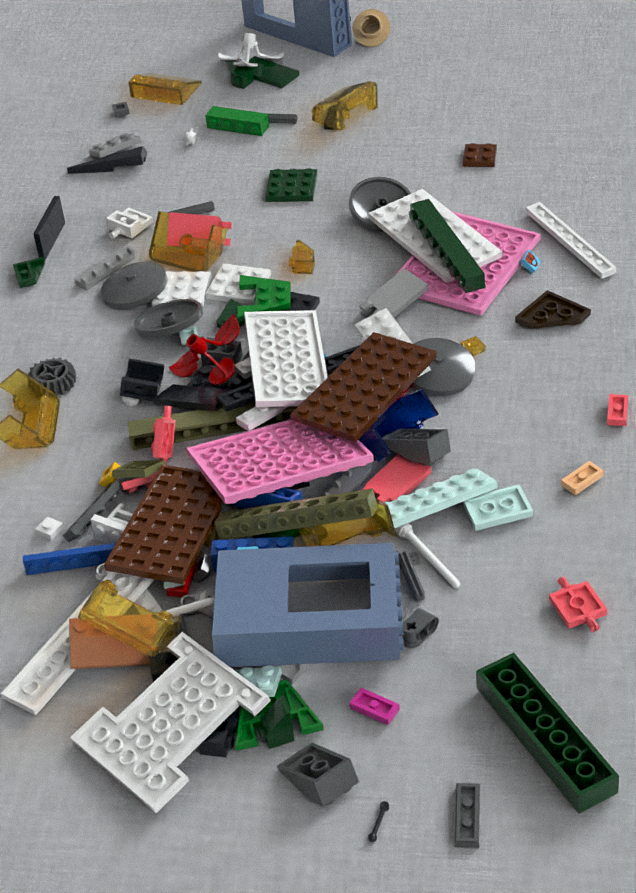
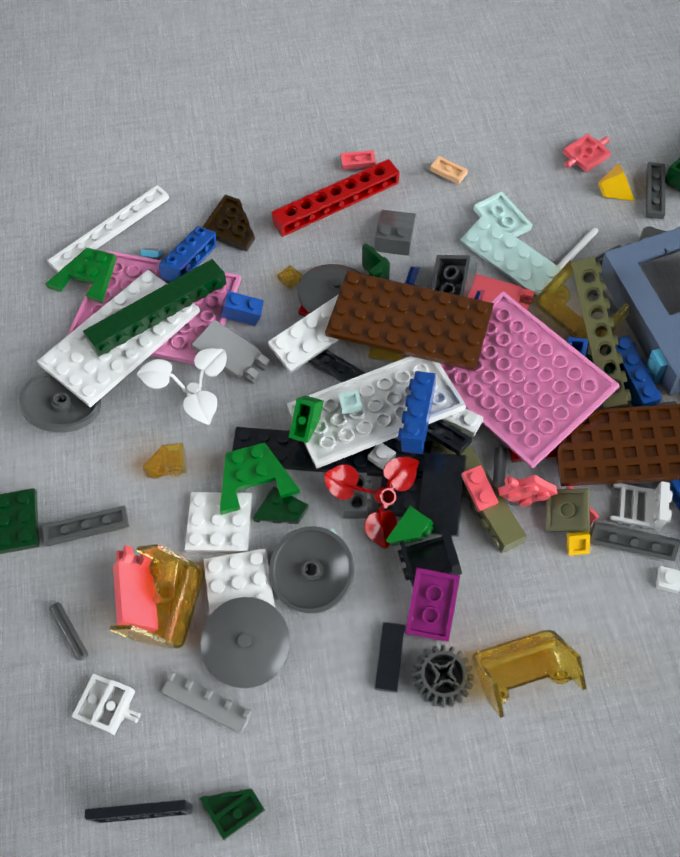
camera: 110 degrees left, 20 degrees up
none -> dark grey plate [42,505,129,547]
none -> green wing [45,248,117,303]
none -> white plant [137,348,227,425]
none -> blue brick [159,226,217,282]
none -> blue brick [220,291,264,326]
none -> red brick [271,159,400,237]
none -> green slope [289,395,324,443]
none -> light aqua plate [339,390,362,414]
none -> dark green bracket [362,243,390,280]
none -> dark grey slope [375,210,416,256]
none -> black tile [375,622,405,693]
none -> green slope [386,506,434,546]
none -> blue brick [398,371,436,454]
none -> magenta plate [405,567,460,642]
none -> coral plate [461,465,499,512]
none -> dark grey axle [493,445,507,491]
none -> yellow slope [598,164,635,201]
none -> dark grey plate [646,162,665,219]

